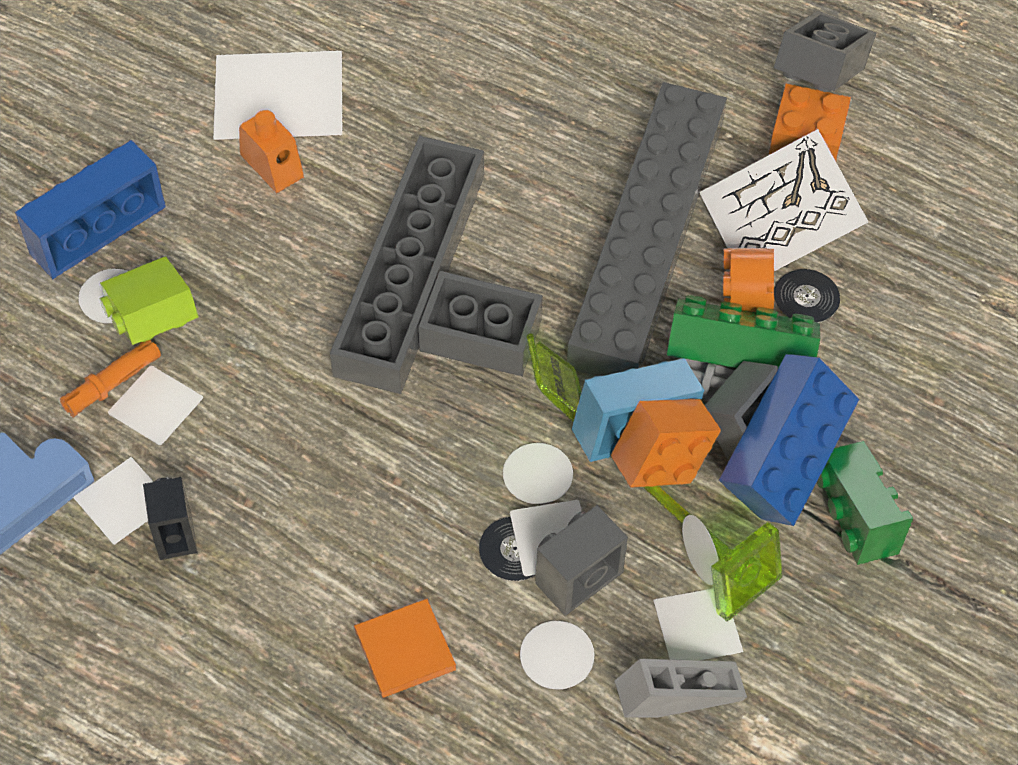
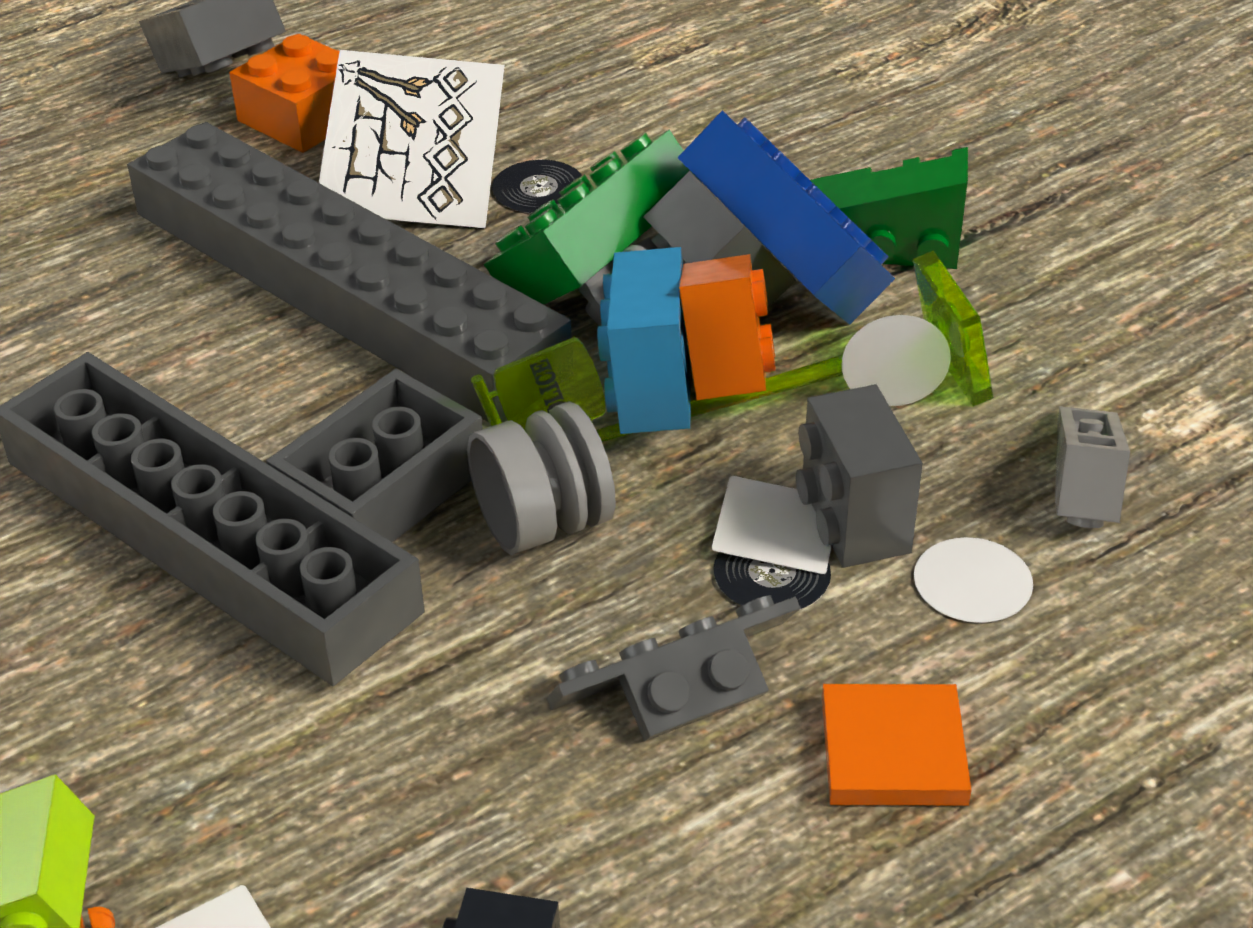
camera: 65 degrees left, 15 degrees down
white sticker [503,443,573,504] -> none
white sticker [653,586,743,661] -> none
orange brick [723,248,774,312] -> none
none -> light grey wheel [467,401,616,555]
none -> dark grey bracket [546,595,801,741]

